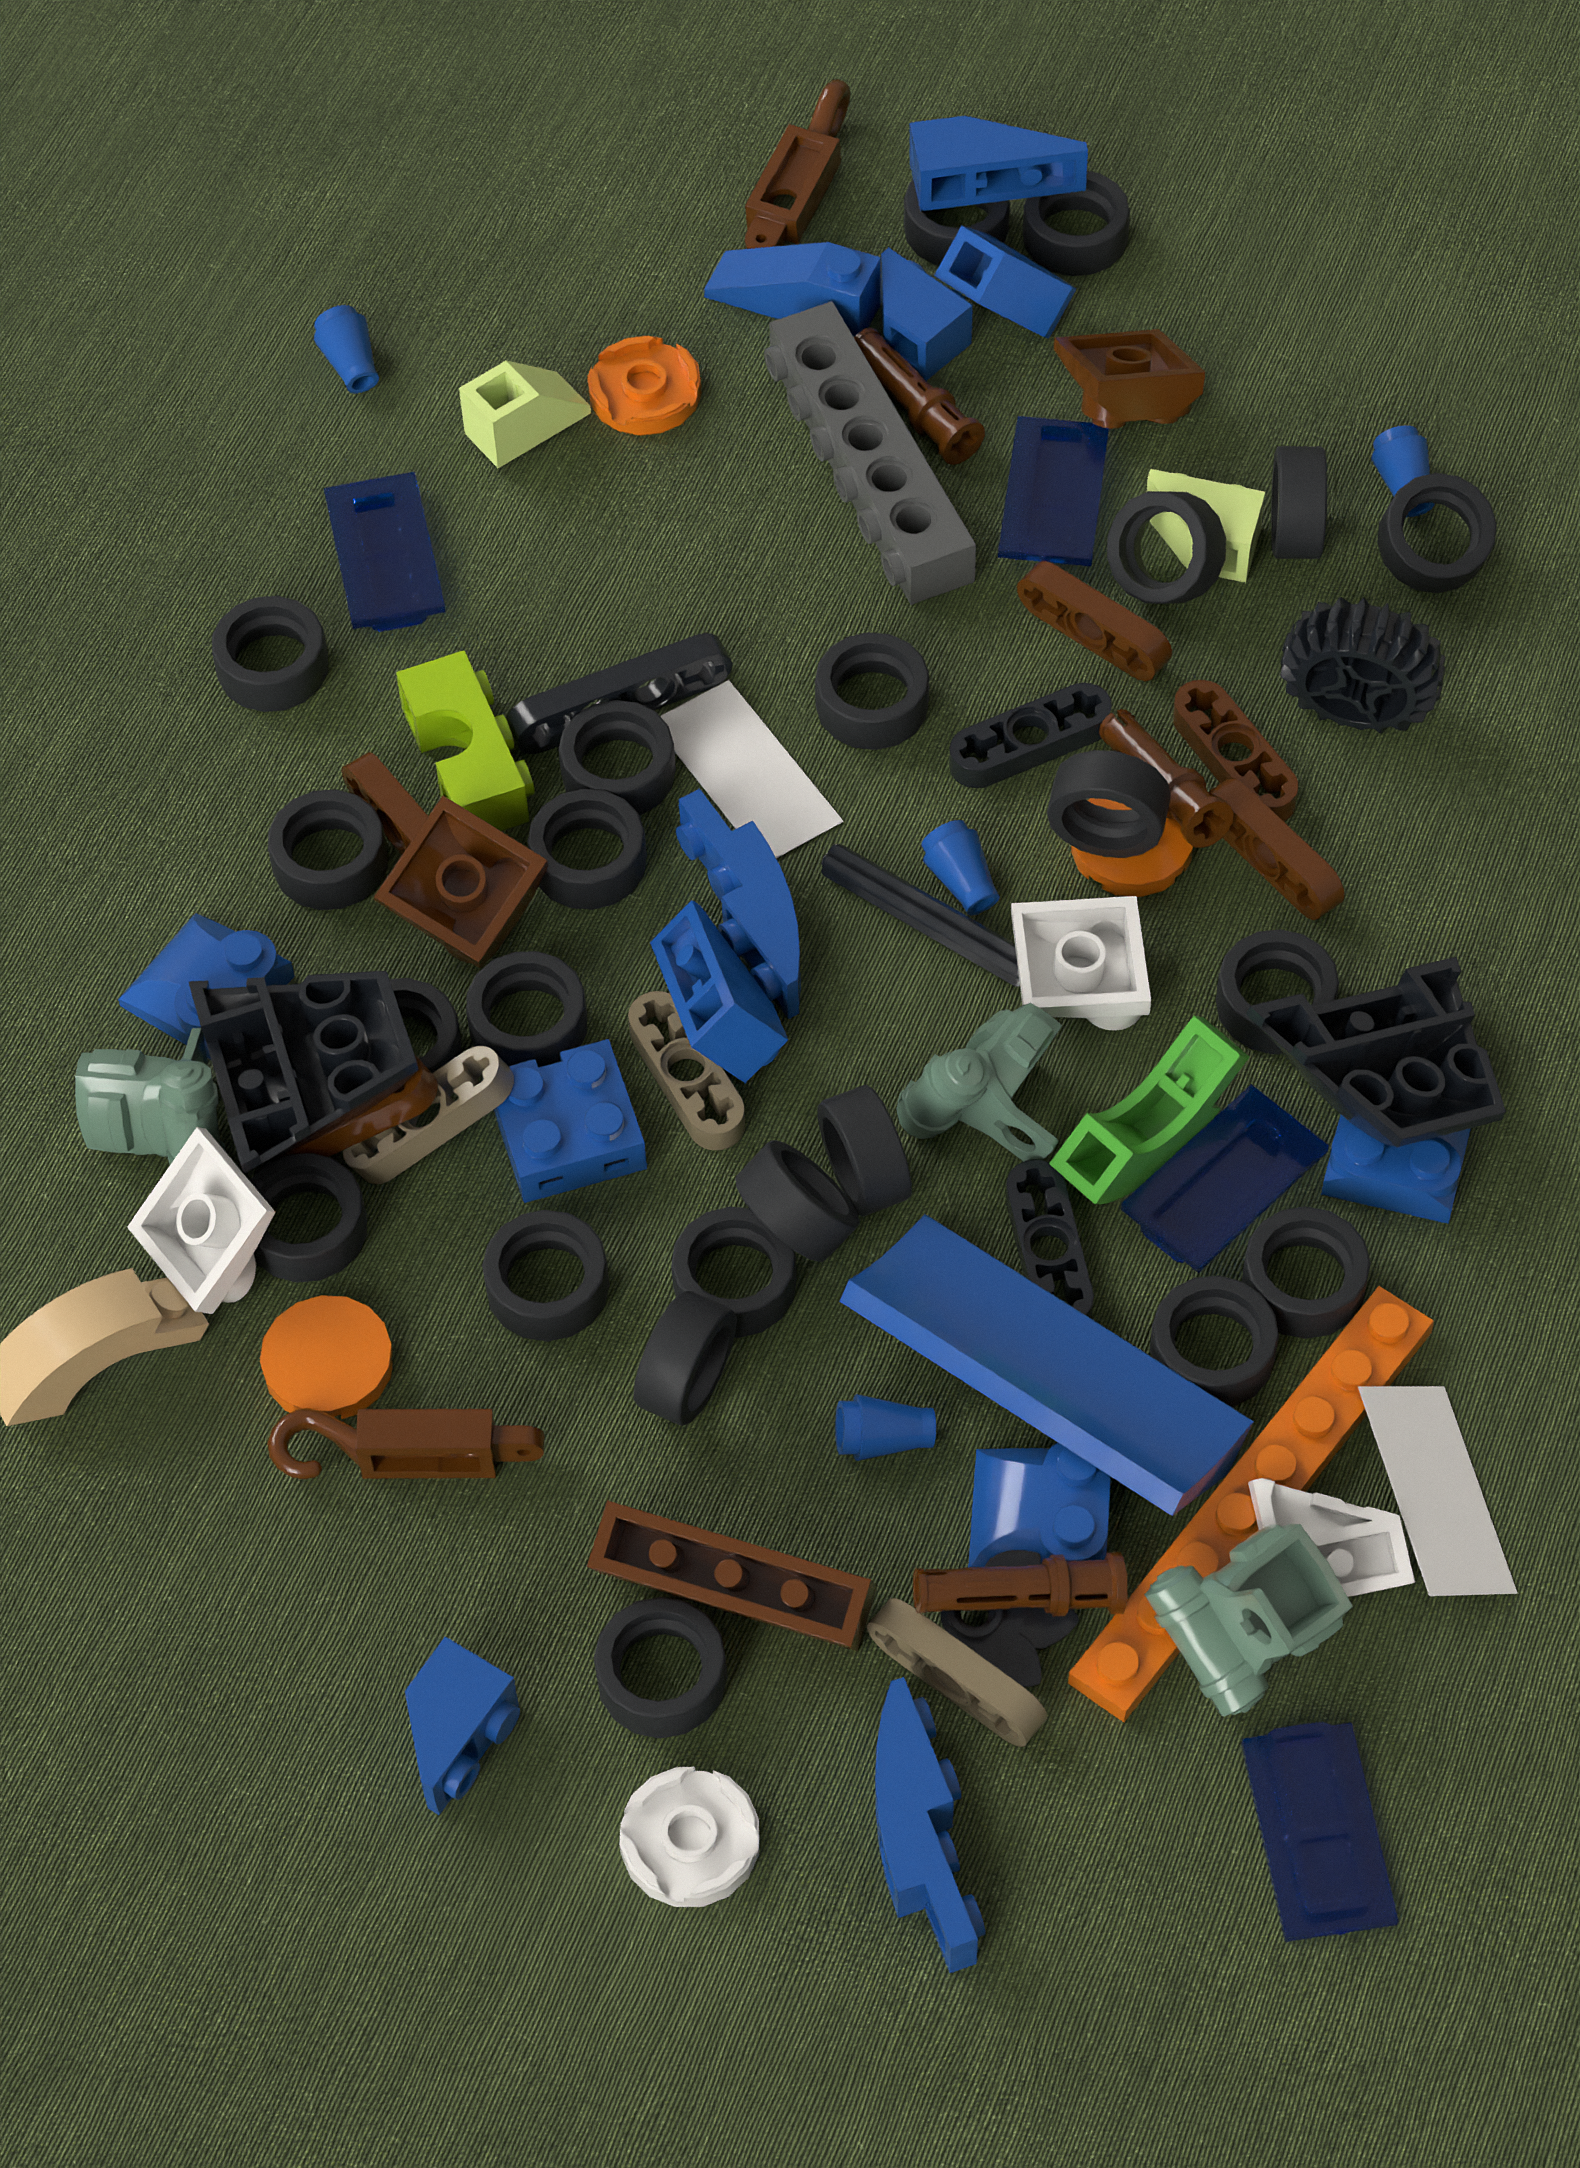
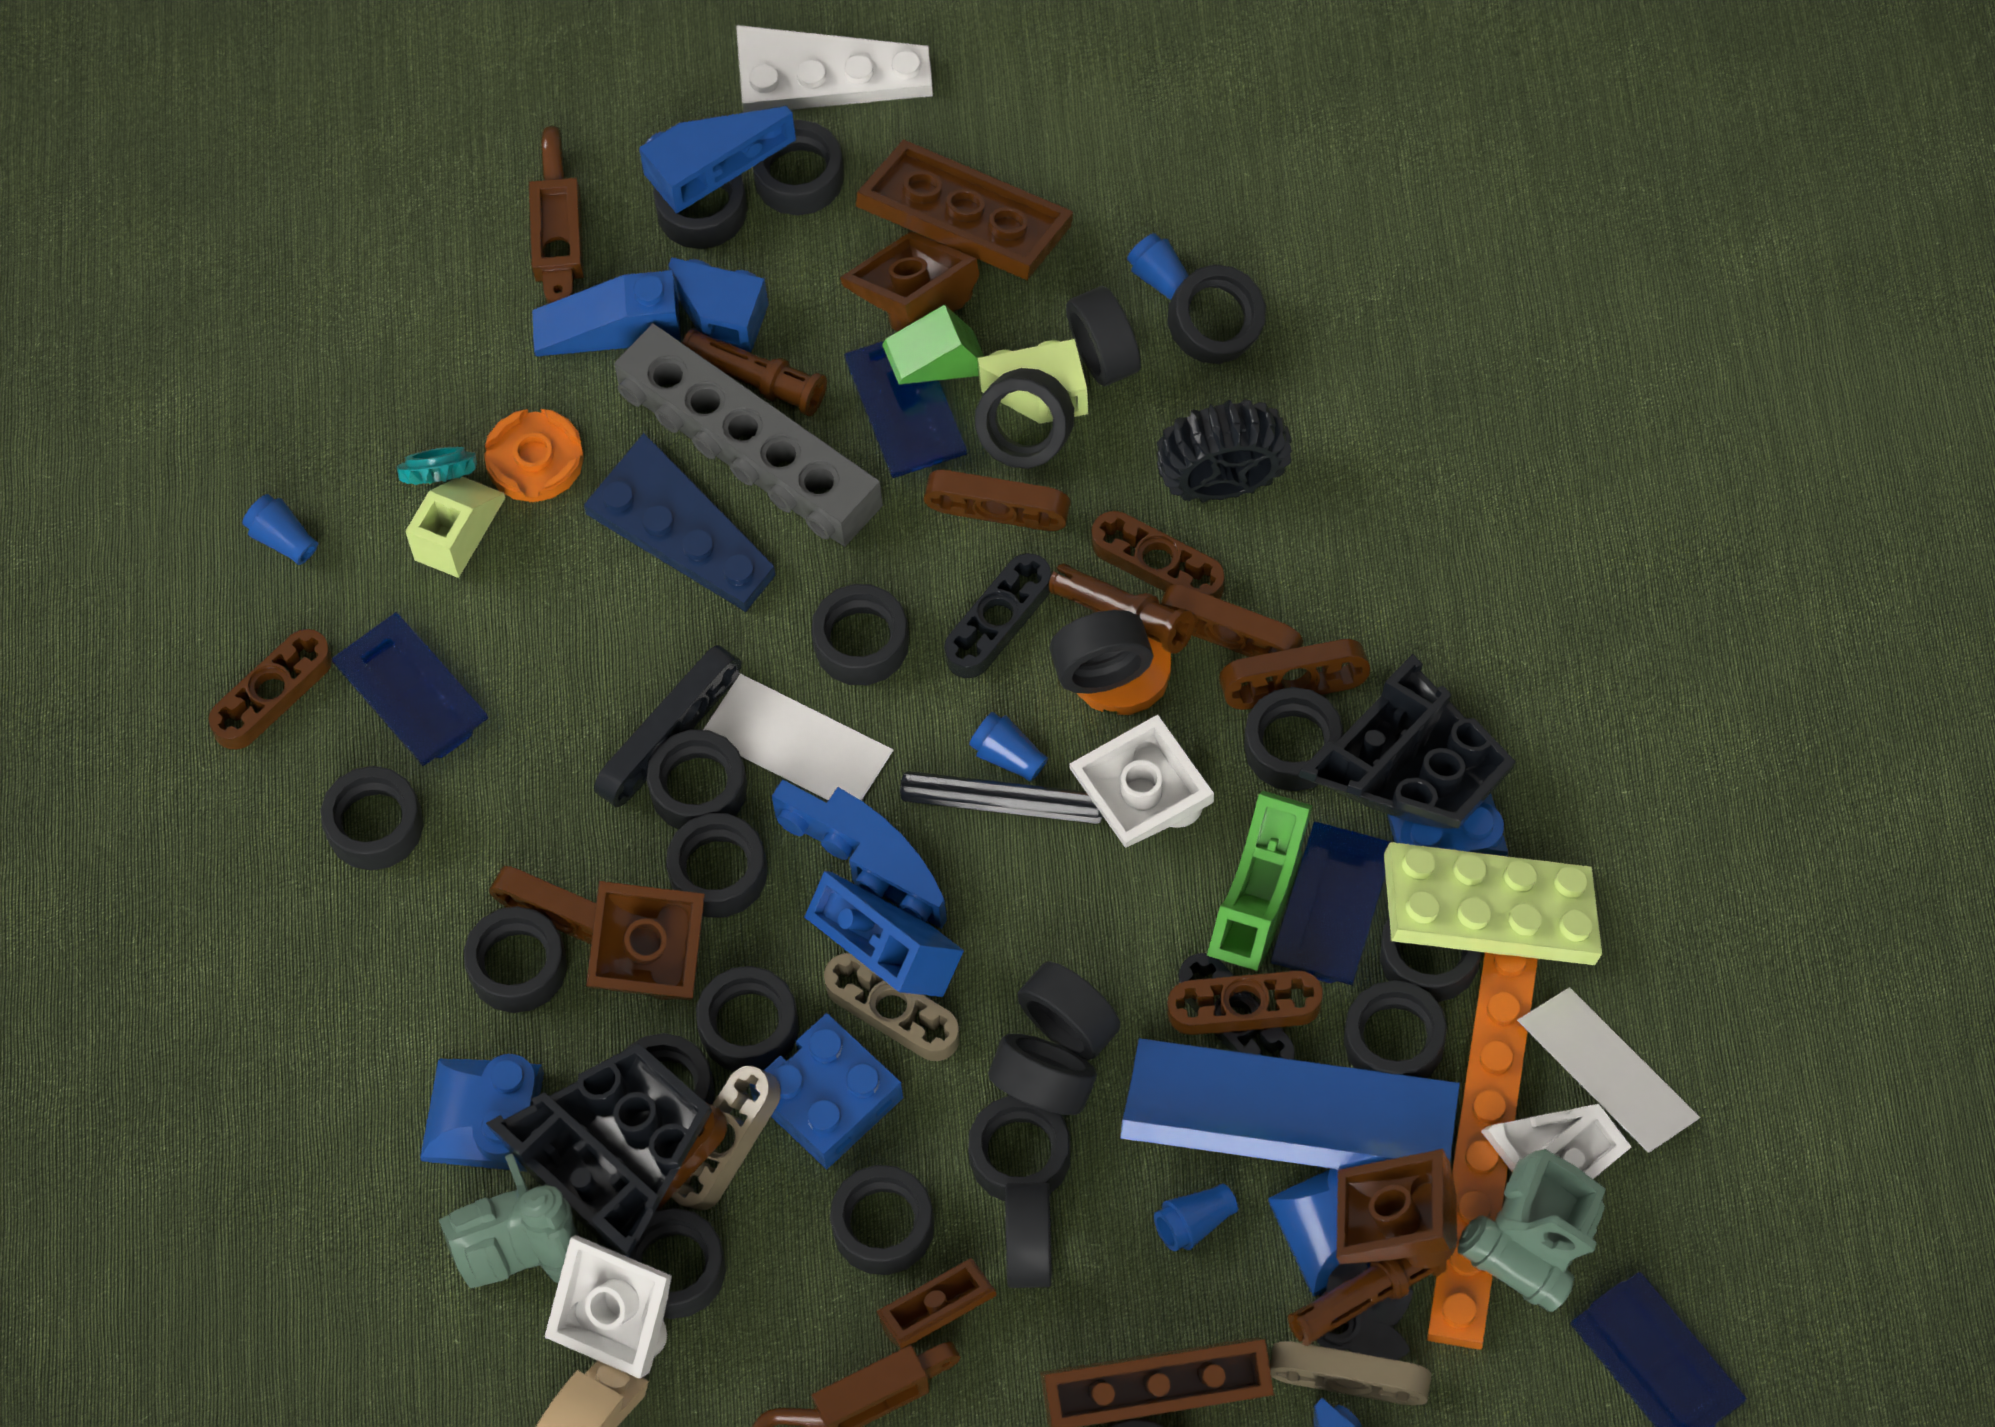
camera: 25 degrees left, 5 degrees up
orange tile [260,1295,393,1419] -> none
lime arch [396,650,535,831] -> none
sand green piece [896,1002,1062,1162] -> none
blue slope [934,225,1077,339] -> none
none -> reddish brown beam [209,629,332,750]
none -> teal gear [397,447,477,485]
none -> dark blue wing [584,433,776,612]
none -> white wing [736,25,933,113]
none -> reddish brown plate [856,139,1073,280]
none -> reddish brown slope [876,1258,997,1349]
none -> slope [883,305,984,384]
none -> reddish brown beam [1167,971,1323,1035]
none -> reddish brown beam [1219,639,1370,710]
none -> reddish brown slope [1336,1149,1457,1269]
none -> yellowish green plate [1384,842,1602,965]

